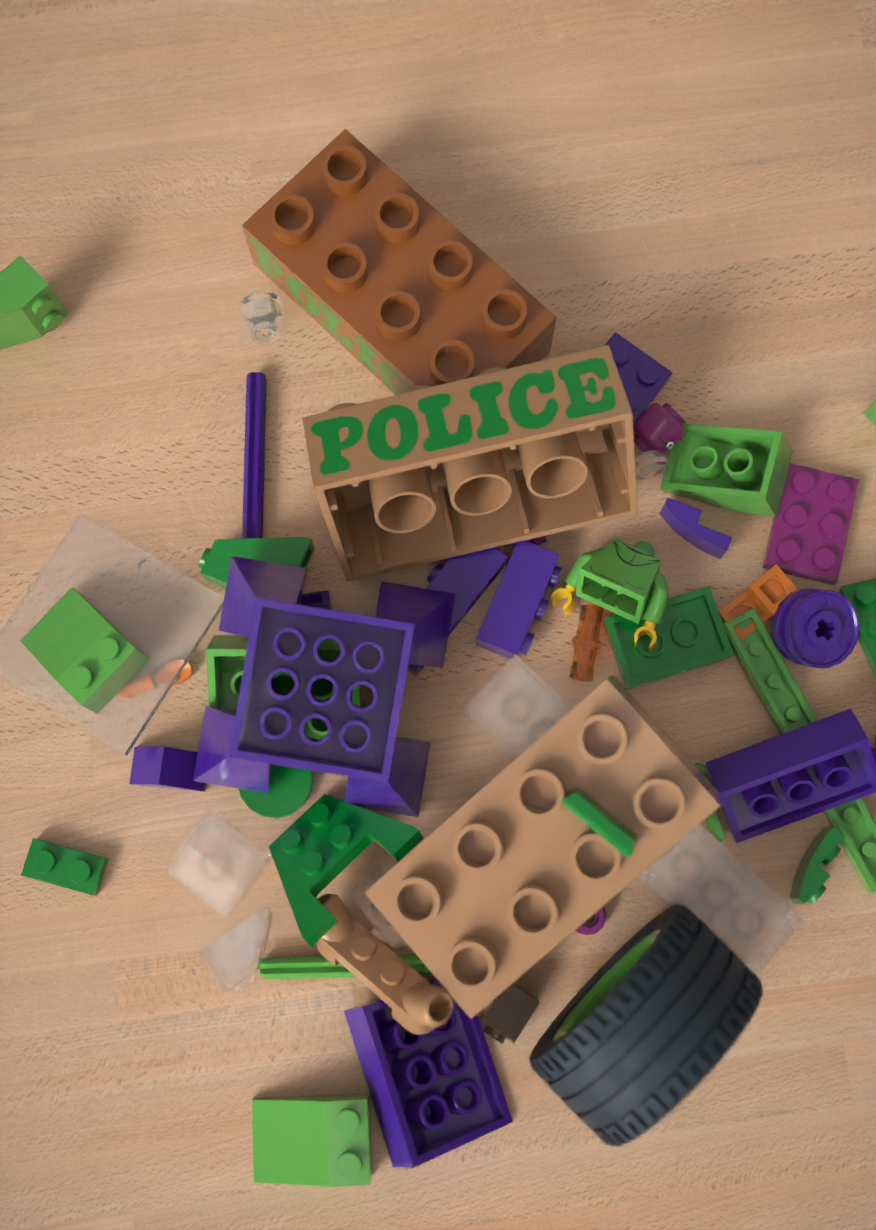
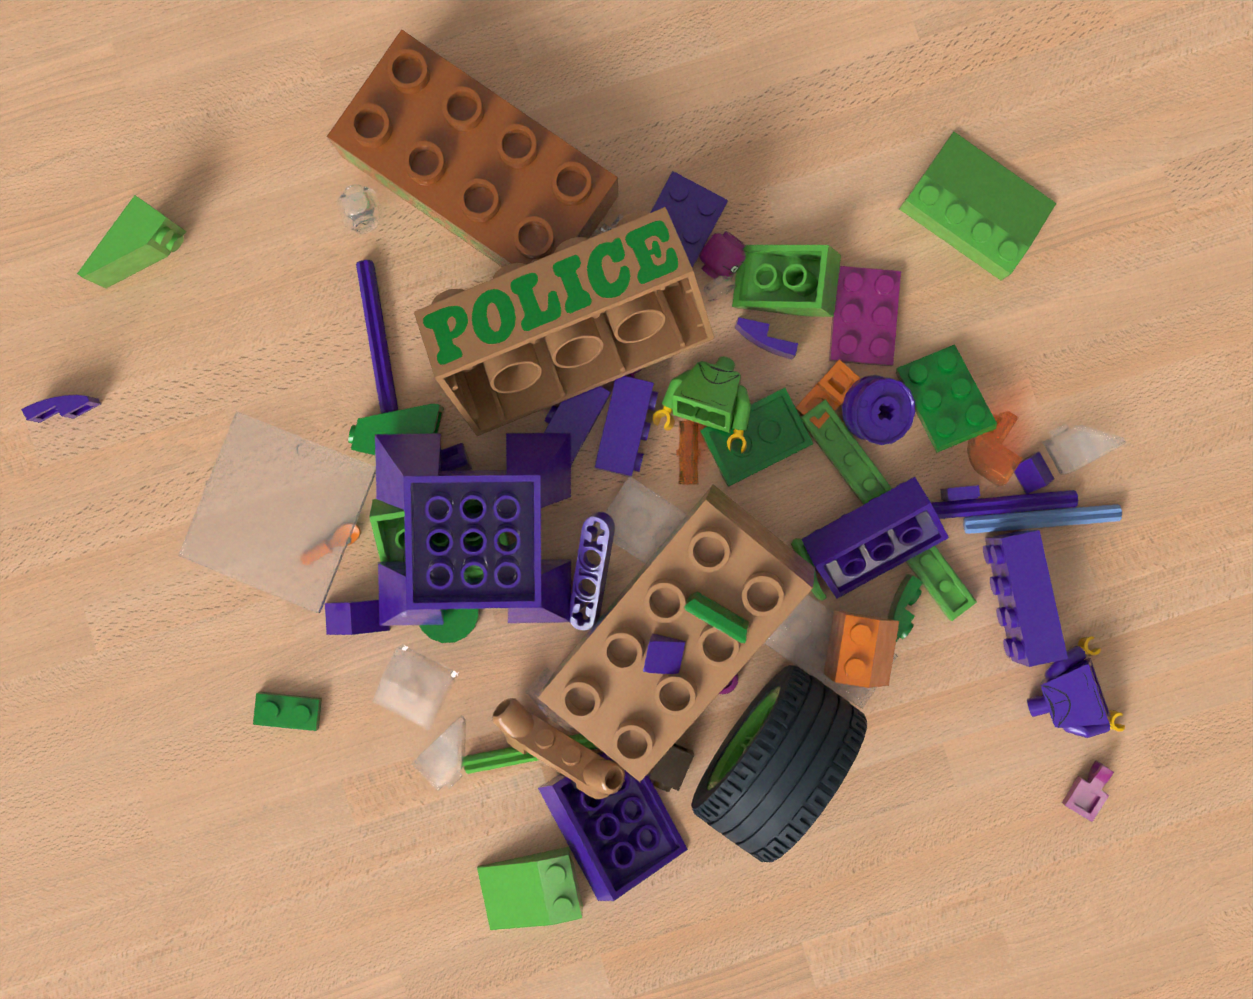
camera: 10 degrees left, 10 degrees up
bright green slope [20,587,149,714] -> none
green wing [268,794,424,947] -> none
none -> dark purple beam [569,512,615,631]
none -> dark purple slope [643,633,686,674]
none -> orange slope [824,610,899,688]

